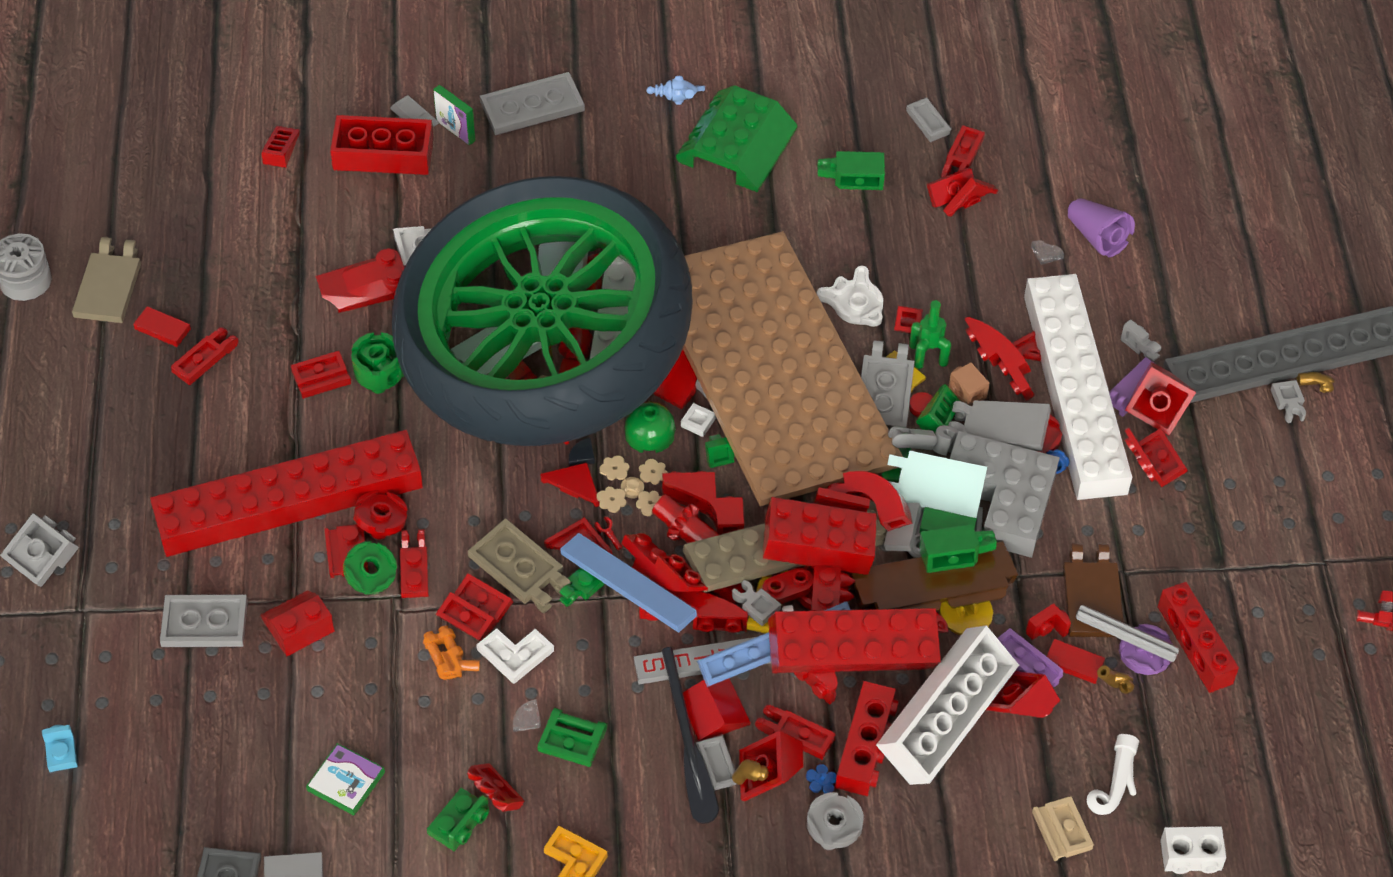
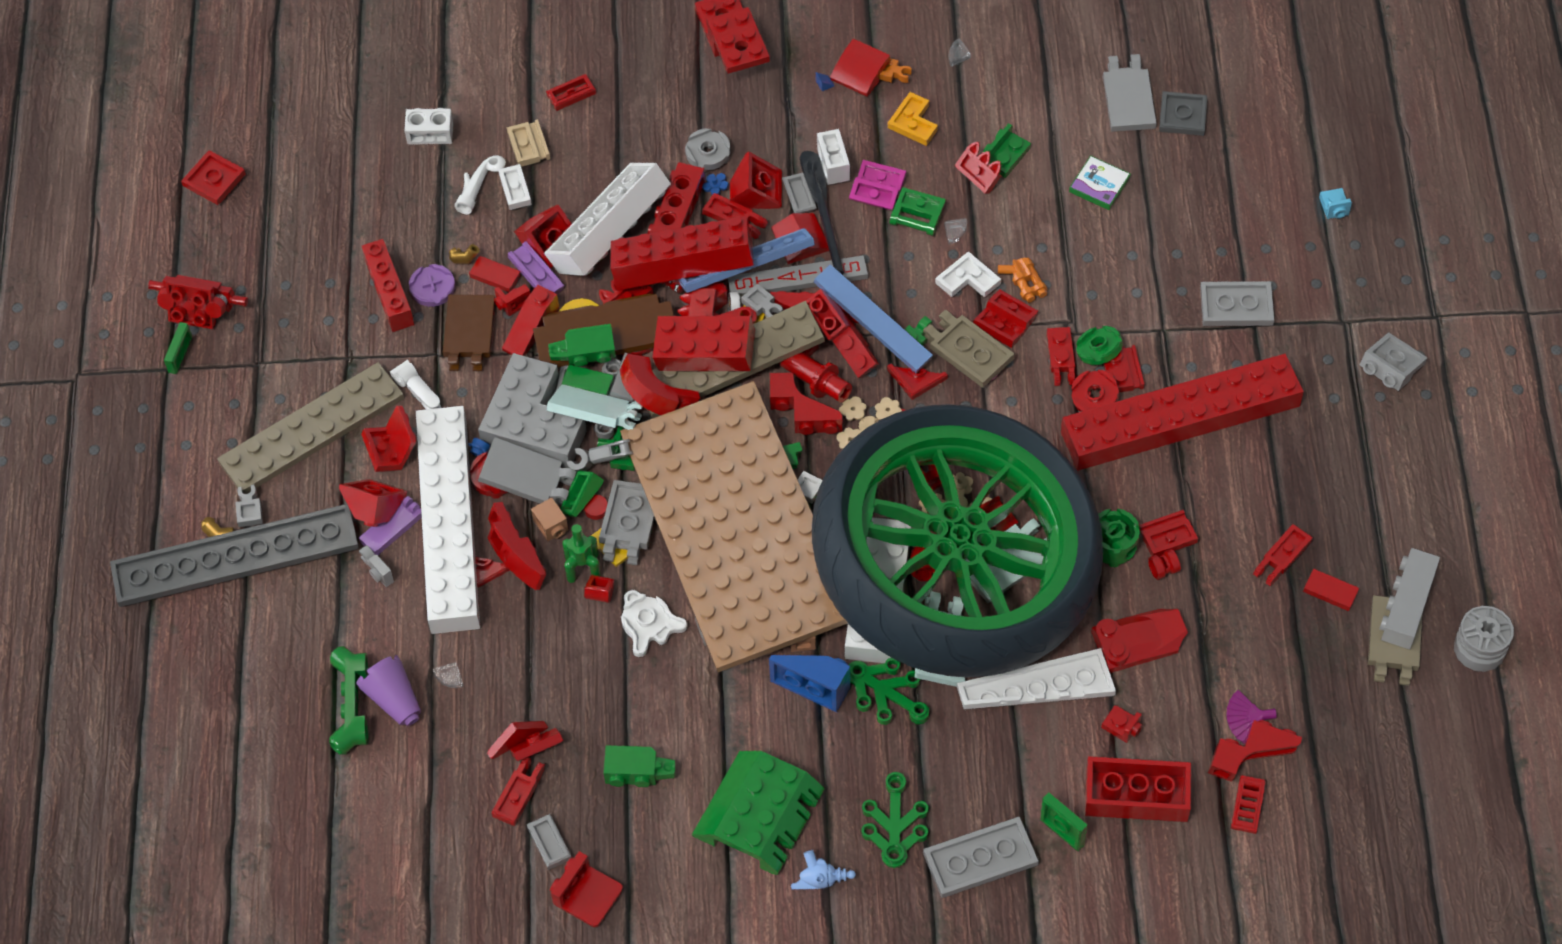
camera: 175 degrees left, 5 degrees up
red slope [260,590,334,657] -> none
light grey tile [390,95,439,127] -> none
red hand [594,517,623,551] -> none
pearl gold arm [732,759,768,785] -> none
red tile [813,488,870,512] -> none
light grey axle [1076,605,1179,662] -> none
none -> dark tan plate [217,362,404,494]
none -> green plate [329,646,368,755]
none -> white piece [390,360,441,410]
none -> white plate [498,164,532,210]
none -> red slope [502,285,560,356]
none -> red bracket [550,851,623,928]
none -> blue slope [769,655,850,713]
none -> white brick [817,129,850,185]
none -> dark pink slope [849,160,907,211]
none -> green plant [861,772,928,868]
none -> red bracket [1101,705,1143,743]
none -> red wheel [1148,549,1181,580]
none -> red arch [1208,720,1302,782]
none -> magenta hand [1226,690,1277,744]
none -> light grey brick [1379,548,1440,650]

